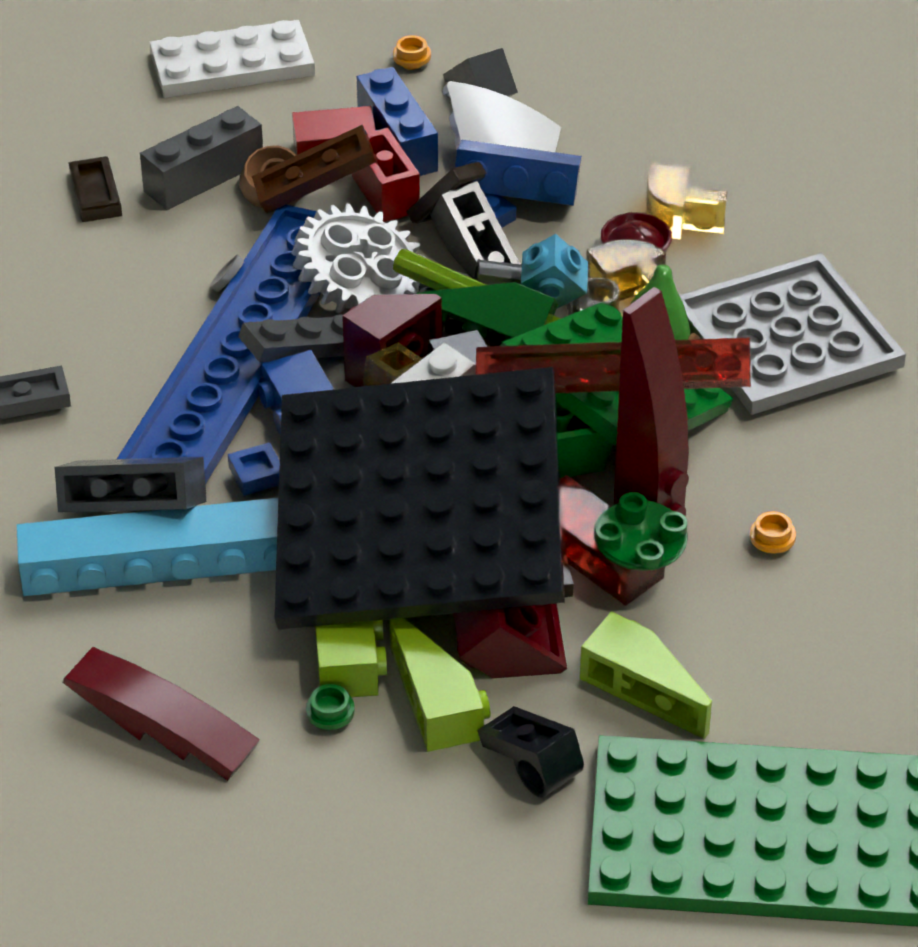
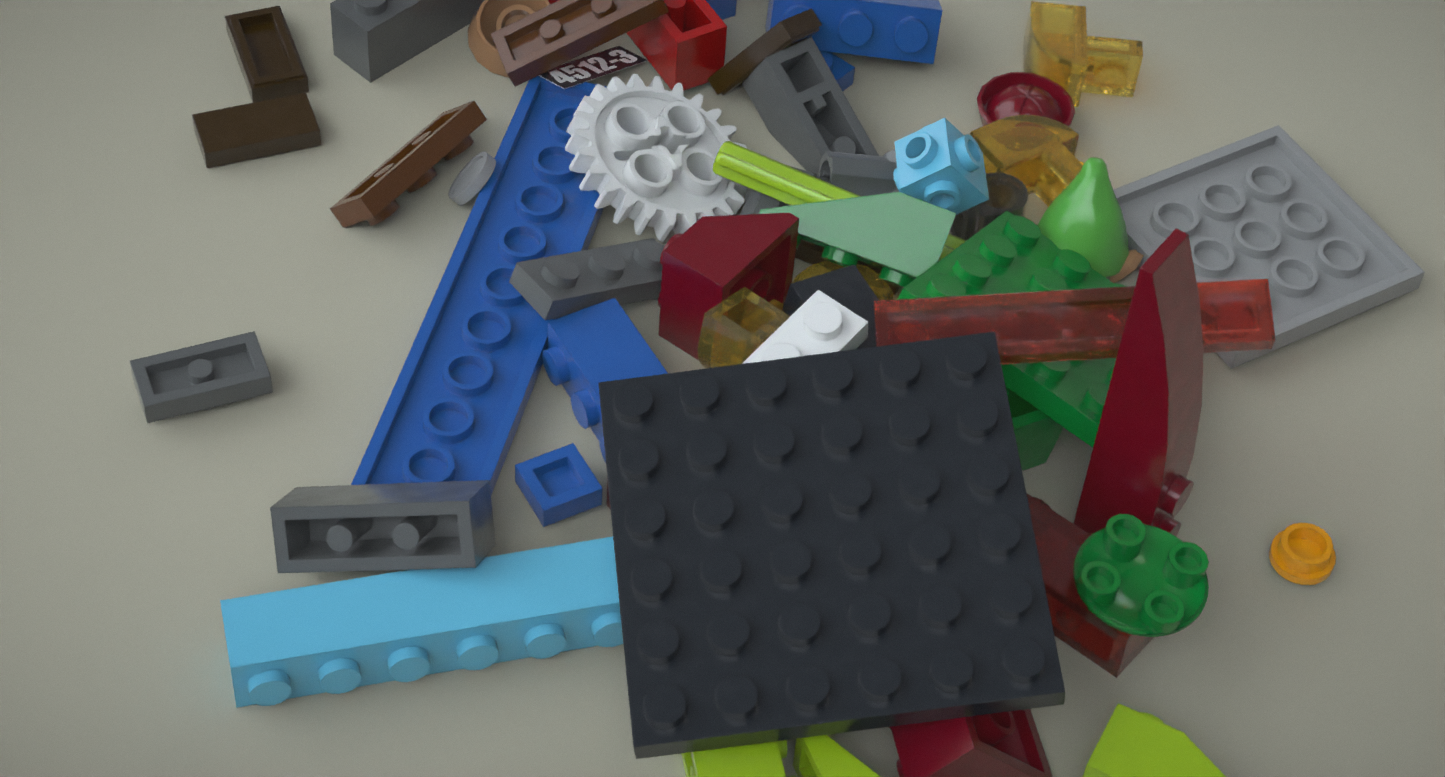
camera: 10 degrees left, 5 degrees up
none -> dark brown tile [192,92,321,168]
none -> reddish brown plate [330,101,487,228]
none -> sticker [539,46,648,89]

